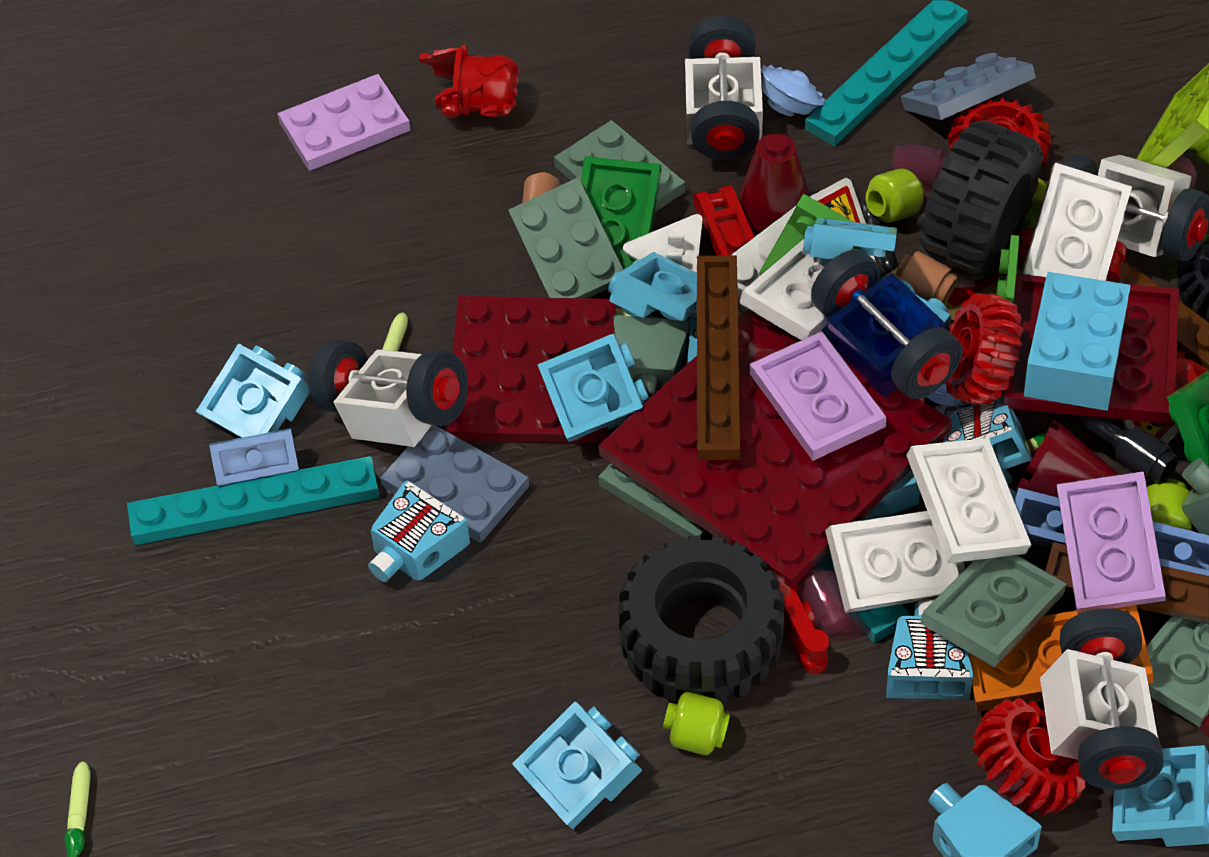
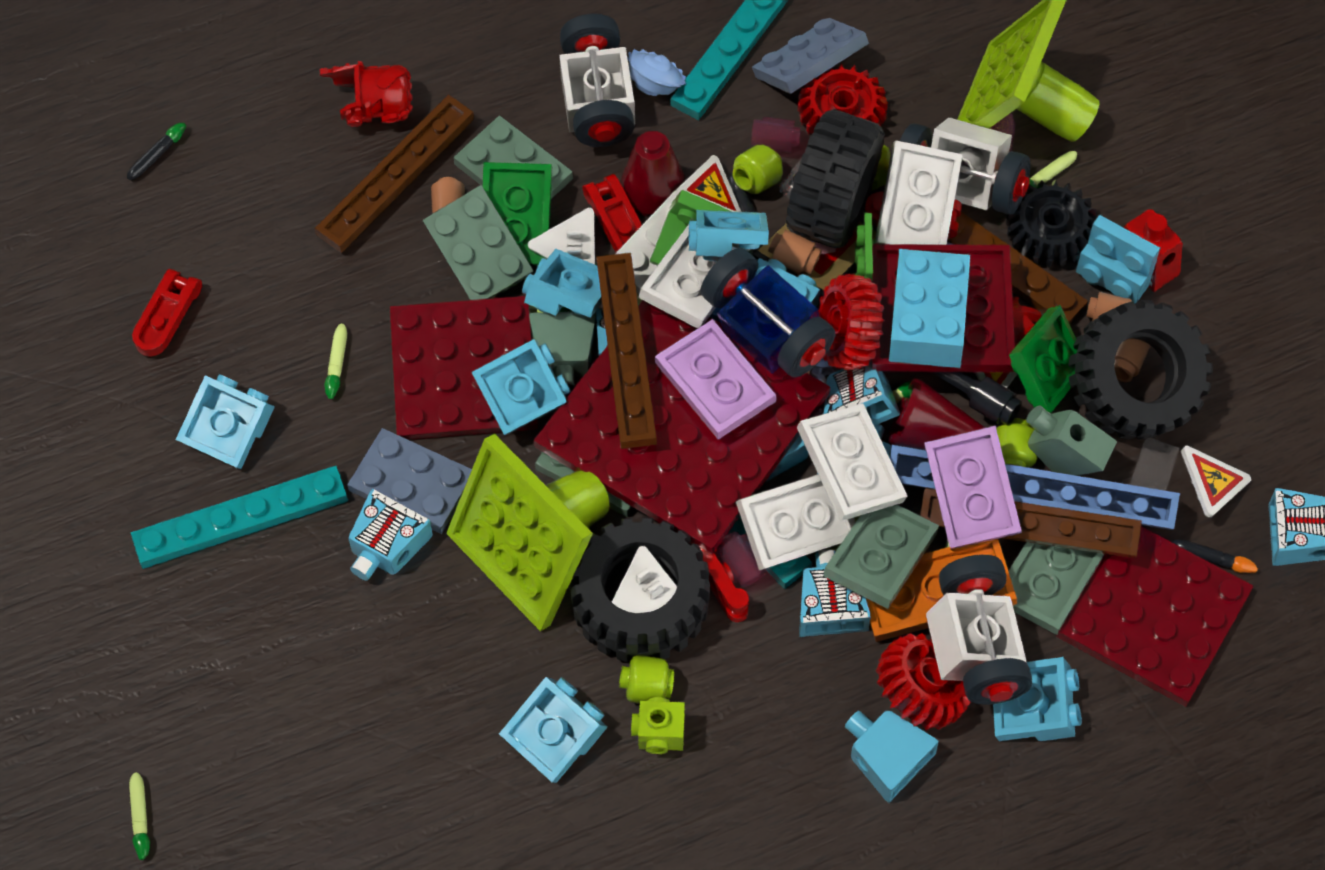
camera: 10 degrees left, 10 degrees up
medium blue plate [209,428,299,486] -> none
lavender plate [278,74,410,171] -> none
brick [309,340,468,447] -> none
none -> black piece [127,123,187,180]
none -> red plate [132,269,202,357]
none -> reddish brown plate [315,94,474,253]
none -> lime piece [446,434,609,631]
none -> white piece [612,546,677,613]
none -> lime brick [631,697,685,754]

